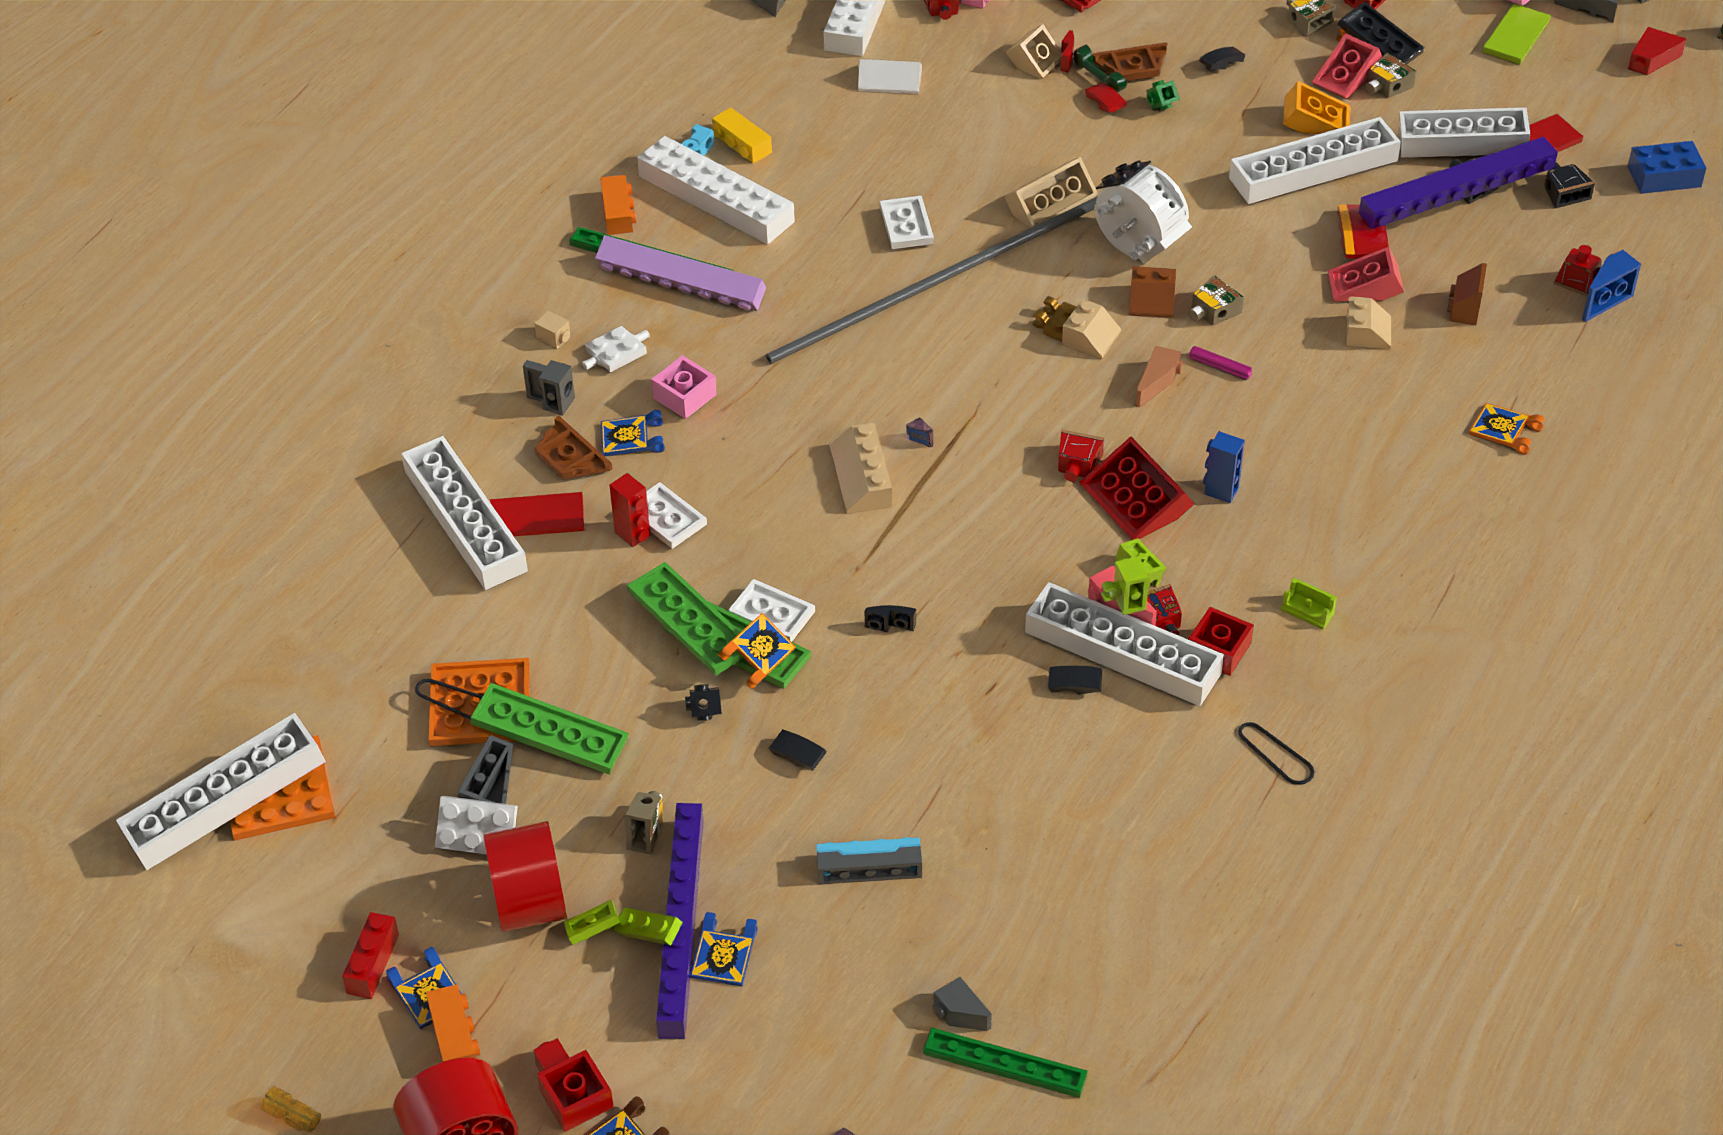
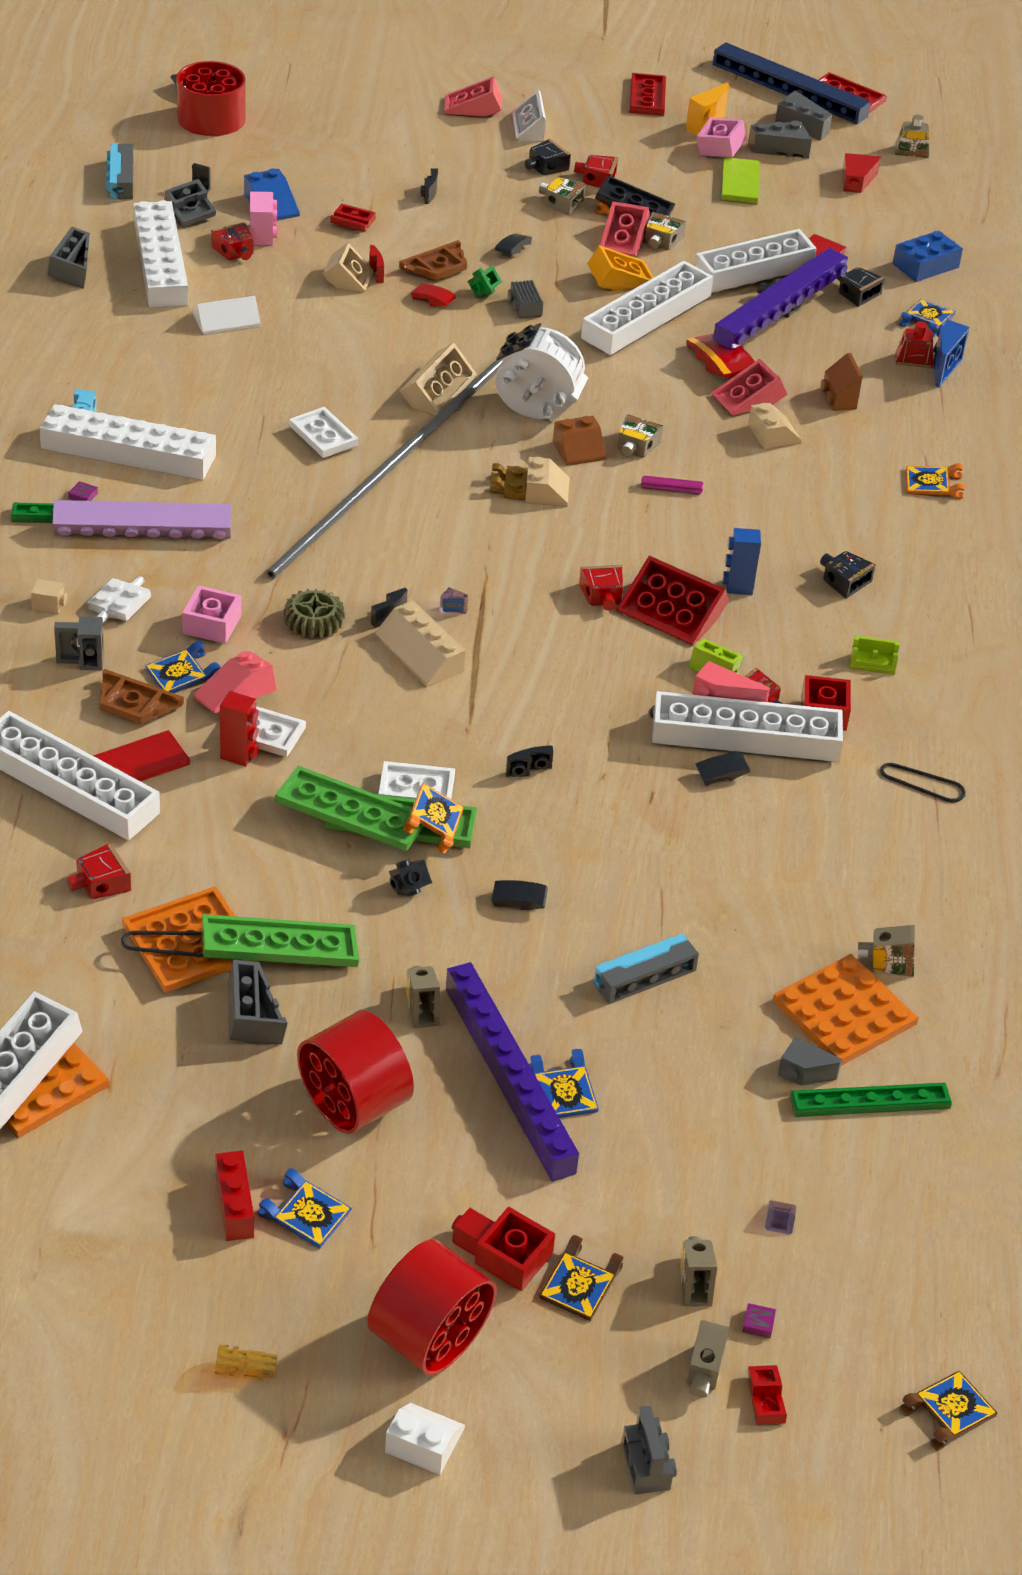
camera: 30 degrees left, 5 degrees down
orange brick [426,984,480,1062] -> none
white plate [435,796,518,855] -> none
lime plate [564,900,620,945] -> none
orange brick [600,175,636,235] -> none
lime plate [613,907,683,946] -> none
yellow brick [712,107,772,163] -> none
dark green piece [1073,44,1127,92] -> none
lime brick [1101,556,1149,615] -> none
nougat slope [1135,346,1184,407] -> none
none -> red torso [67,843,131,899]
none -> magenta tile [68,481,98,501]
none -> coral slope [193,651,277,713]
none -> olive gear [284,588,345,639]
none -> black slope [371,587,408,628]
none -> dark grey brick [508,279,543,318]
none -> orange plate [772,954,919,1066]
none -> black torso [820,551,876,599]
none -> torso [858,925,915,977]
none -> flag [899,299,956,337]

